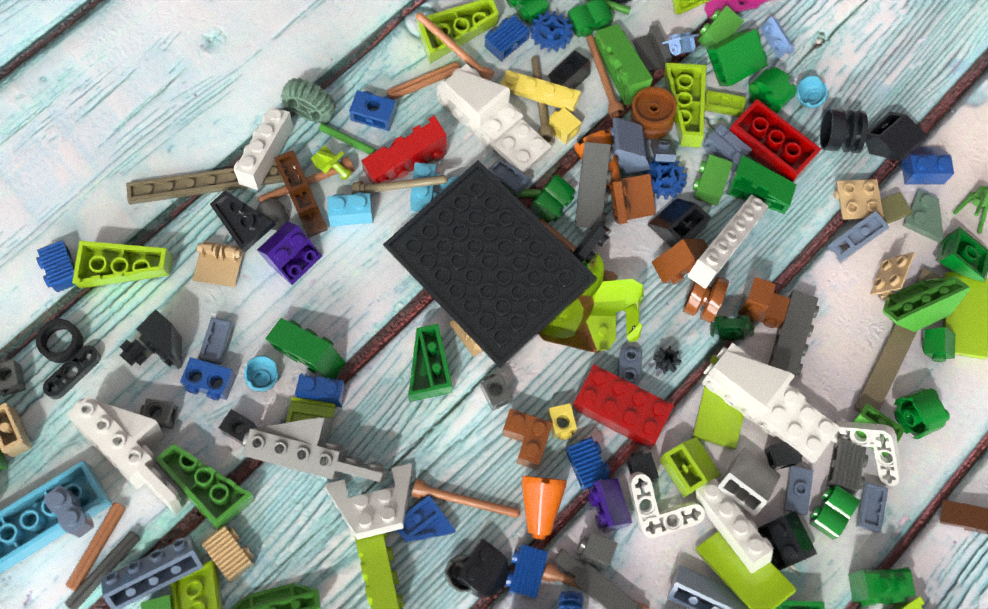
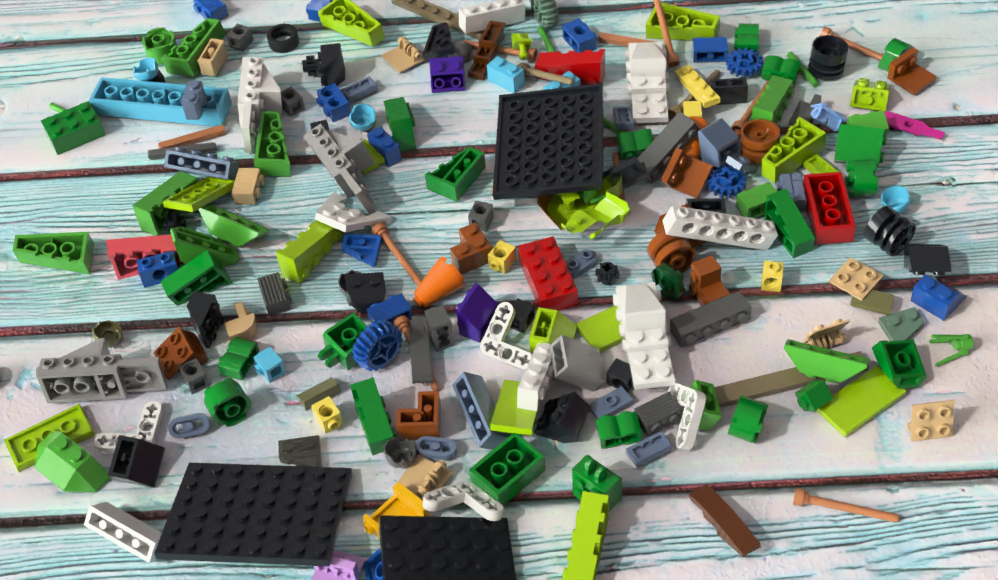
camera: 55 degrees right, 20 degrees down
black beam [43,345,101,399] -> none
blue brick [565,436,611,491] -> none
light blue hinge [760,16,795,59] -> none
sand blue plate [827,211,889,263] -> none
none -> light yellow brick [761,261,784,292]

